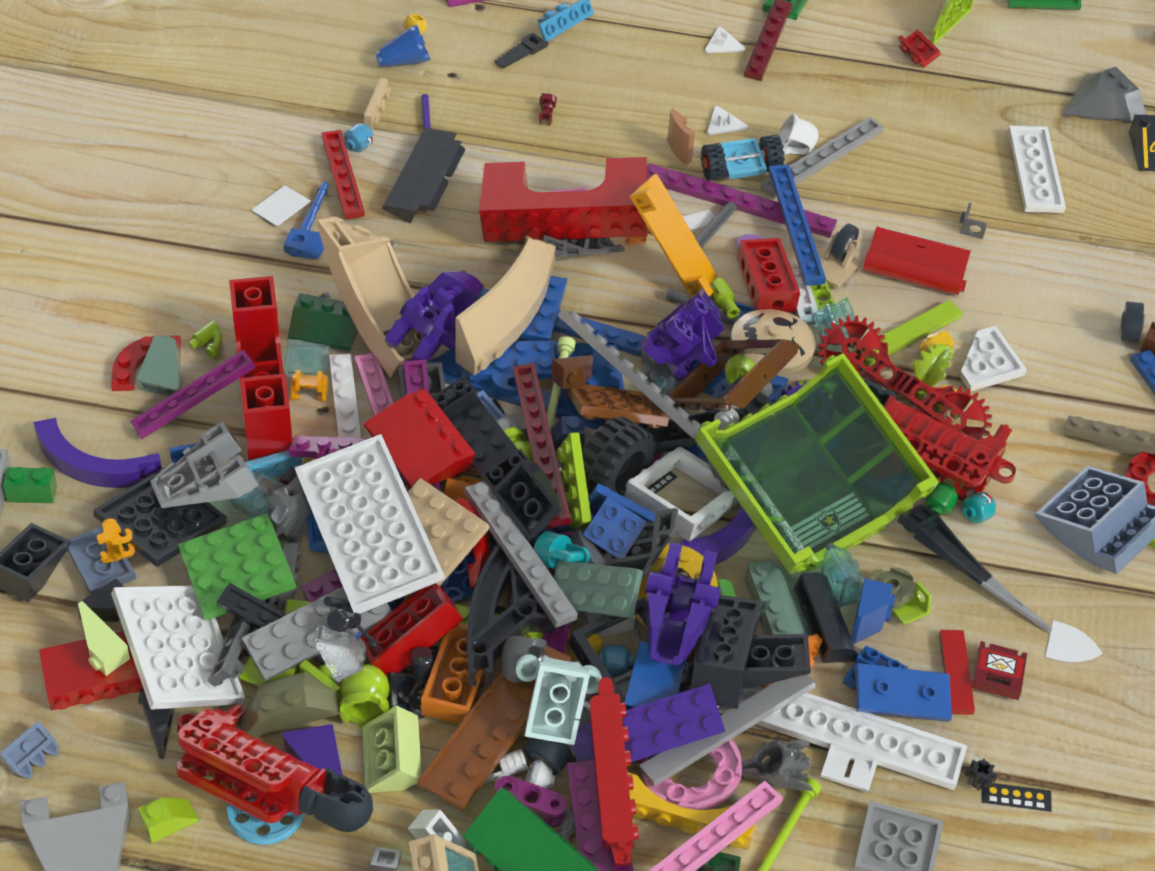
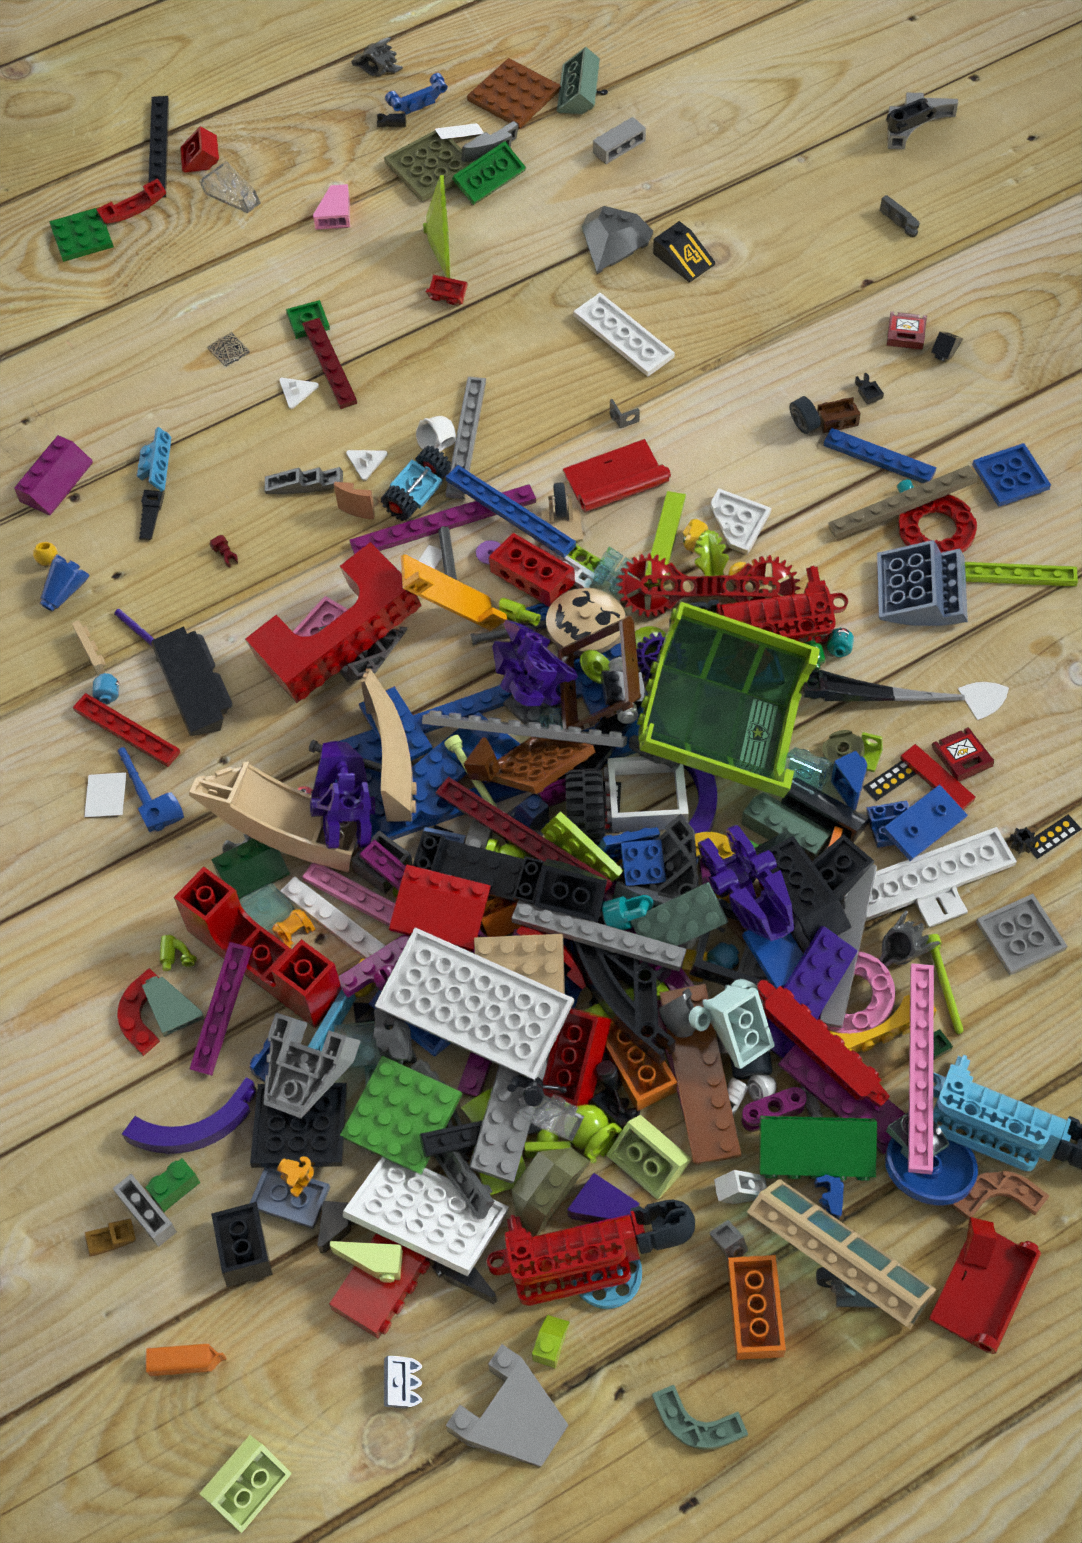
camera: 35 degrees left, 10 degrees up
none -> dark grey slope [265,467,343,494]
none -> black sticker [863,761,916,801]

